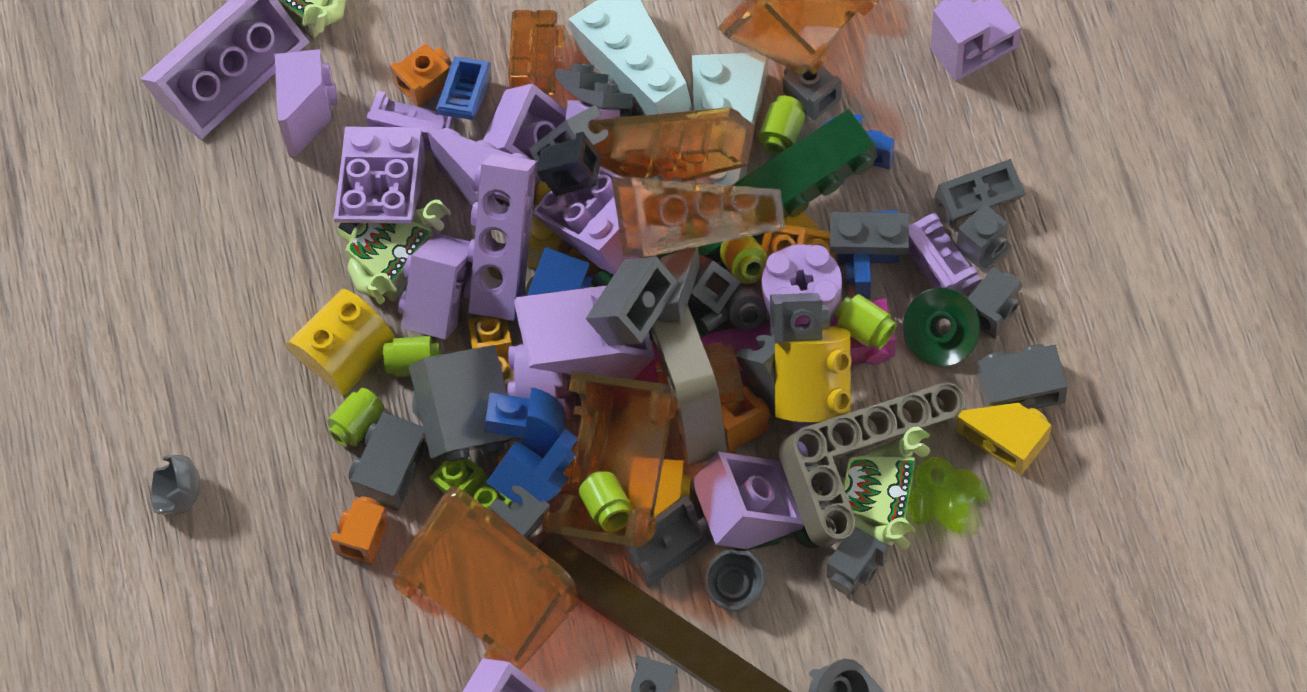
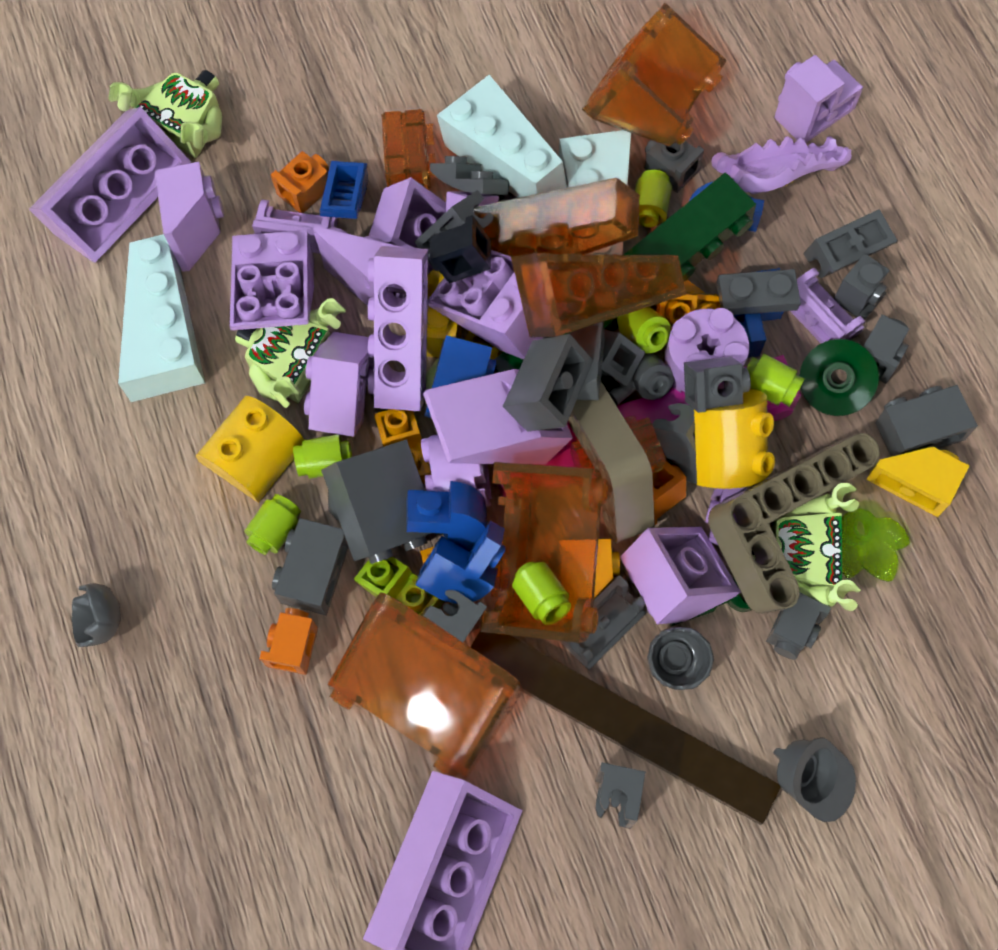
camera: 10 degrees left, 5 degrees up
none -> light aqua wedge [118,234,205,402]
none -> lavender animal [711,136,852,194]

